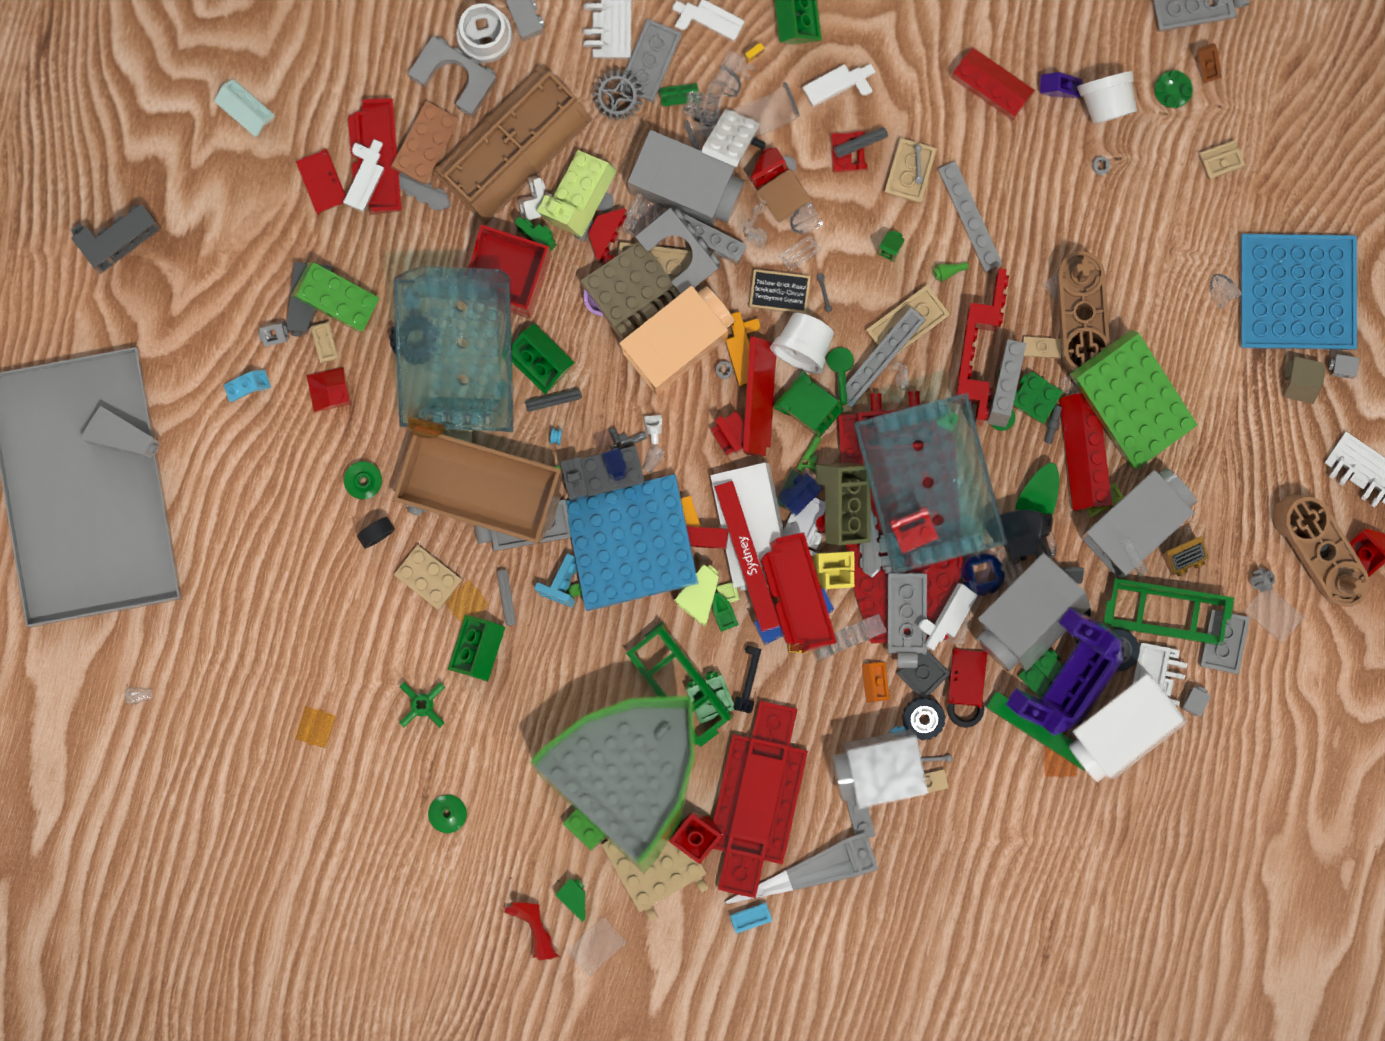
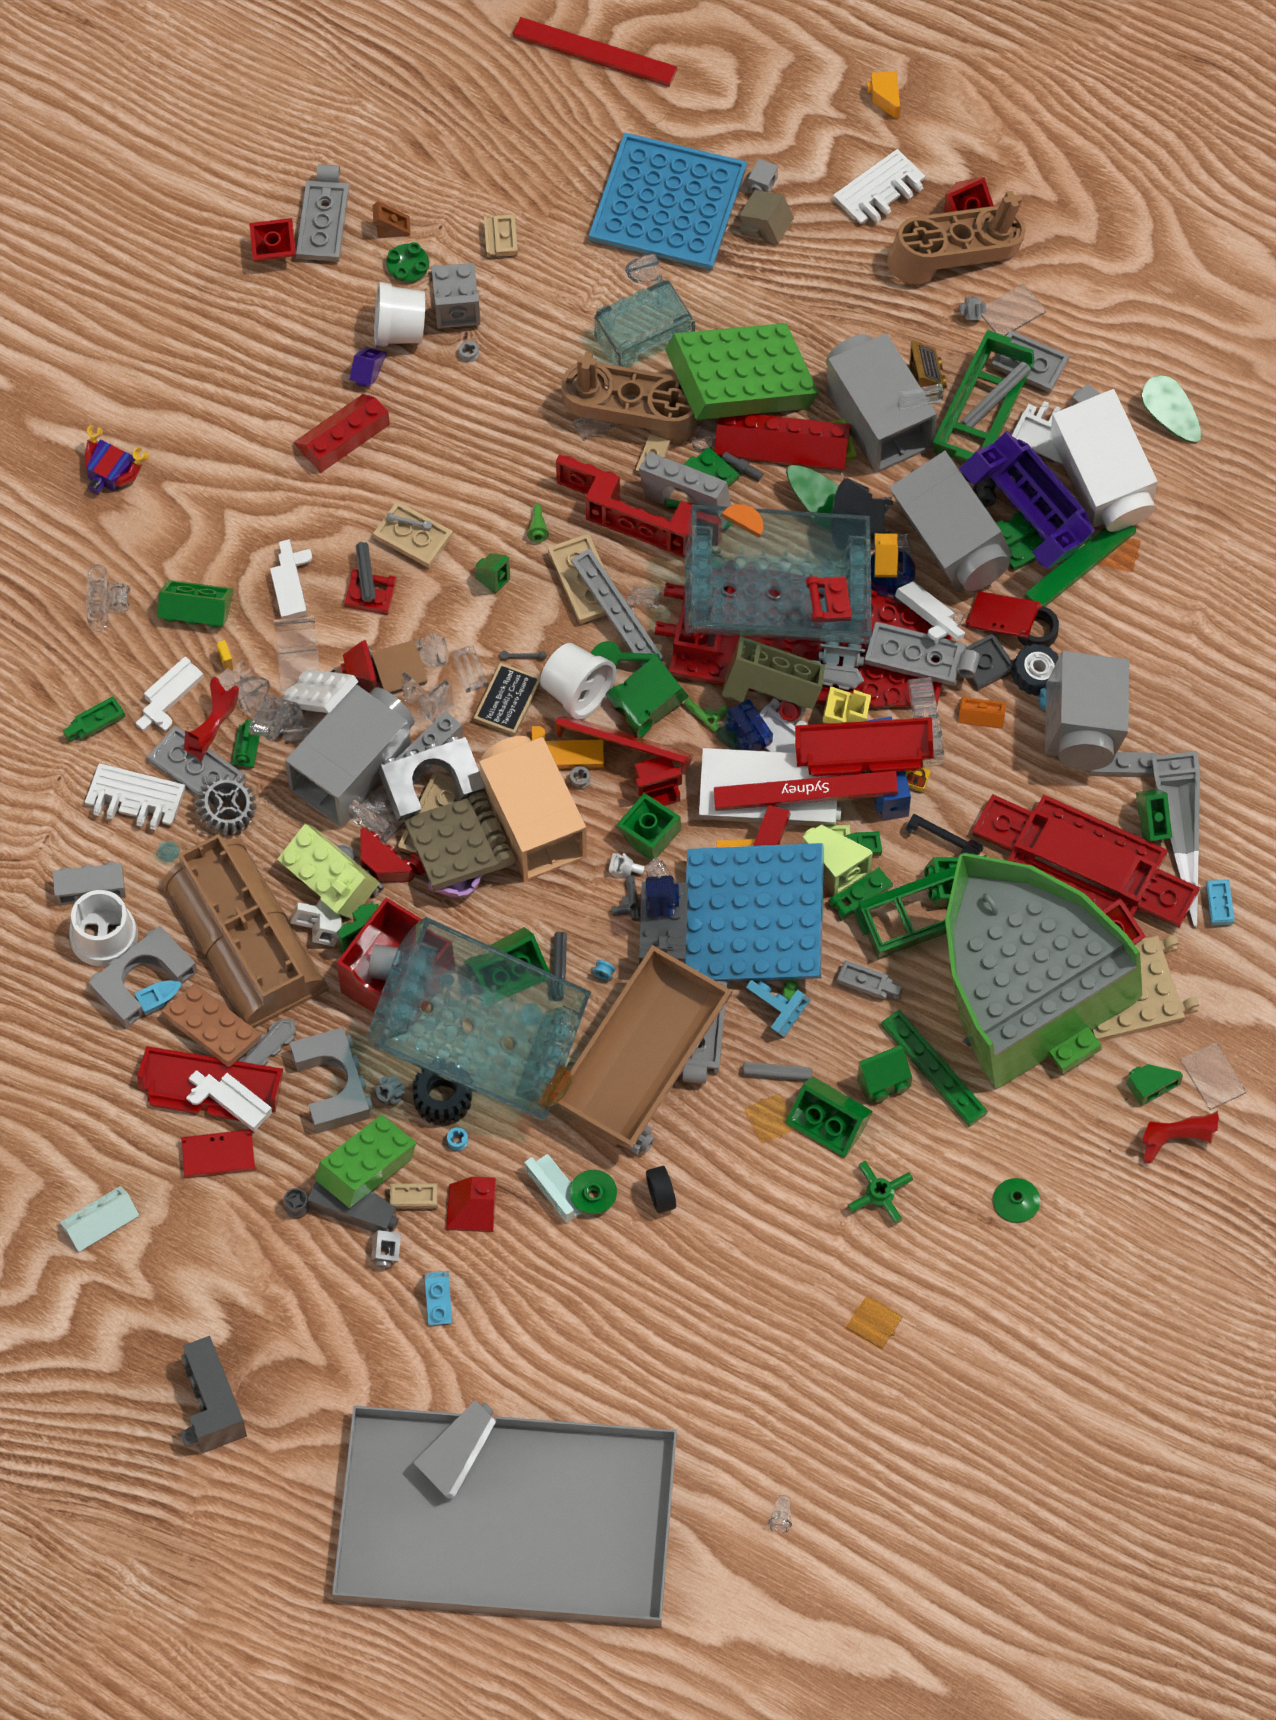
camera: 80 degrees left, 20 degrees down
tan plate [394,545,463,610] -> none
light grey plate [938,161,1002,273] -> none
none -> medium azure plate [134,980,182,1016]
none -> clear light blue plate [157,840,180,862]
none -> red animal [183,677,239,762]
none -> dark grey wheel [284,1188,309,1219]
none -> light grey arch [289,1027,373,1134]
none -> light grey piece [369,944,402,983]
none -> light grey bracket [431,263,480,328]
none -> medium azure bush [447,1127,468,1151]
none -> light aqua panel [524,1154,583,1223]
none -> clear light blue windscreen [594,280,695,368]
none -> green slope [616,793,681,862]
none -> orange tile [721,504,764,538]
none -> green plate [828,867,893,920]
none -> light grey hinge [836,960,902,1000]
none -> green slope [857,1044,912,1104]
none -> light orange slope [875,533,898,577]
none -> green tile [881,1009,988,1127]
none -> light grey axle [962,362,1031,427]
none -> green hinge [1136,789,1172,841]
none -> shield [1141,375,1201,443]

